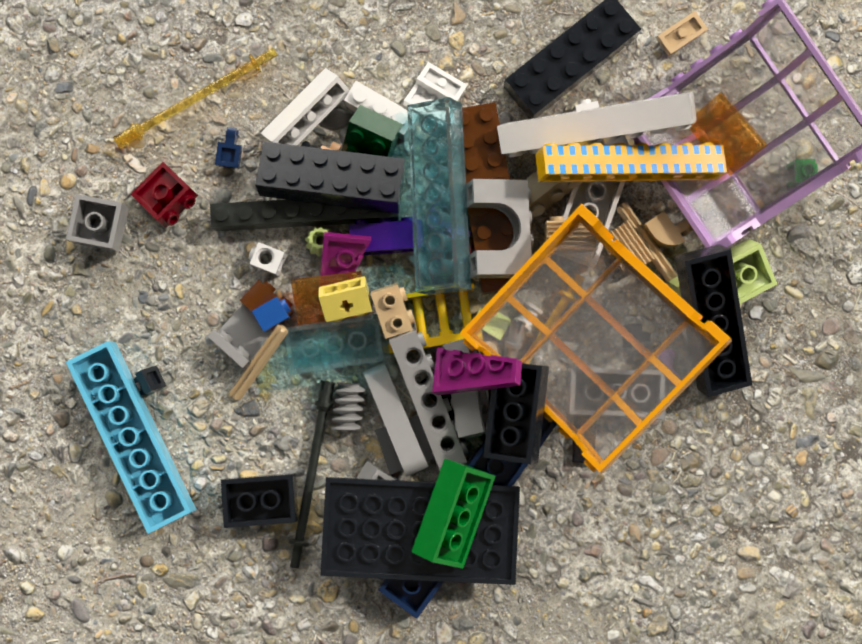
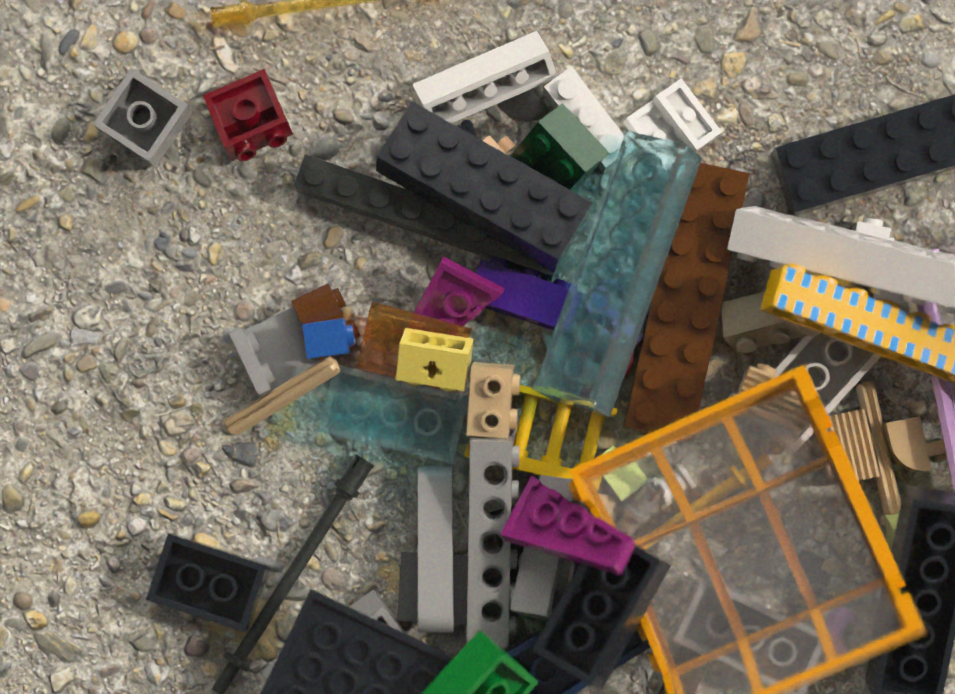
camera: 30 degrees right, 0 degrees up
medium azure brick [66,341,197,534] -> none
black tile [134,365,166,395] -> none
dark blue plate [215,127,242,169] -> none
white brick [248,242,287,277] -> none
yellowish green piece [305,225,332,257] -> none
light grey piece [331,382,366,432] -> none
light grey arch [466,179,534,278] -> none

